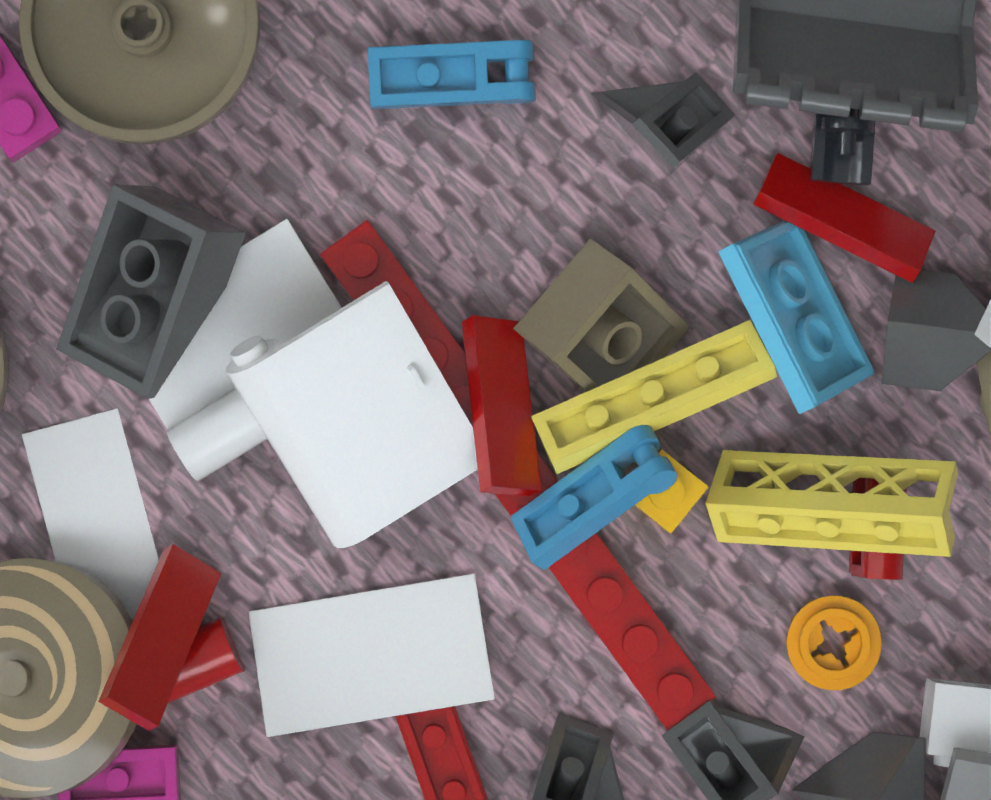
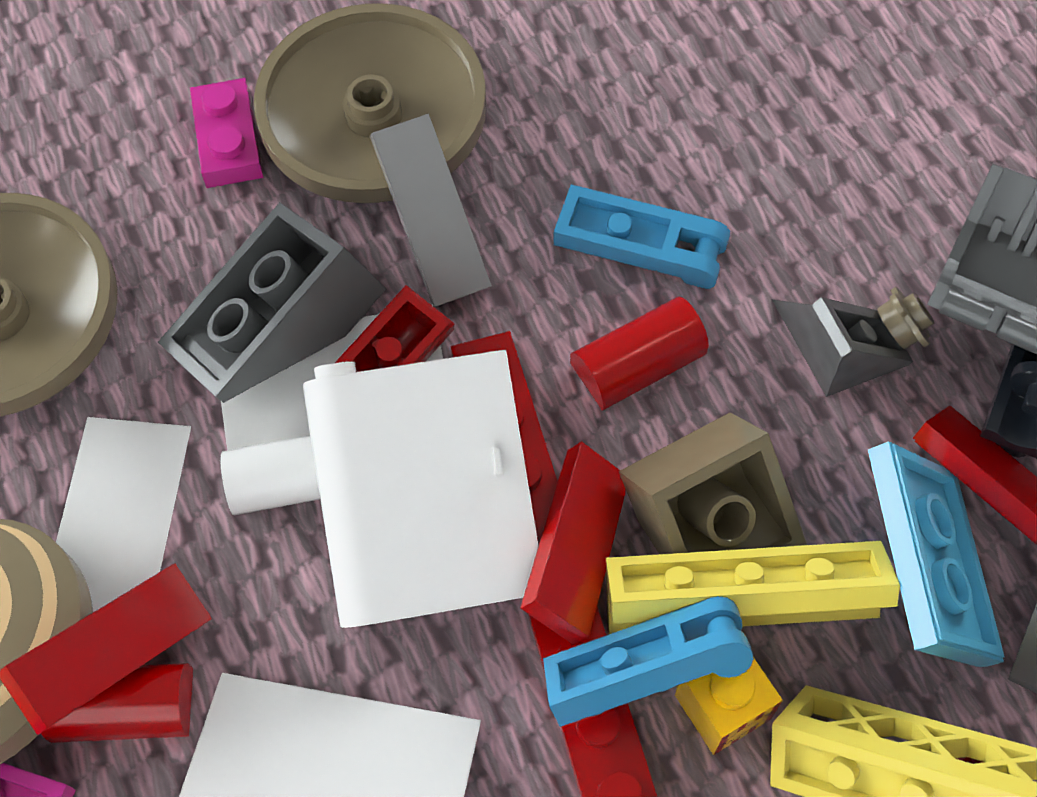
camera: 25 degrees right, 25 degrees down
none -> red brick [335,285,455,372]
none -> light grey tile [370,113,492,307]
none -> red brick [570,296,709,411]
none -> dark tan plate [877,287,934,349]

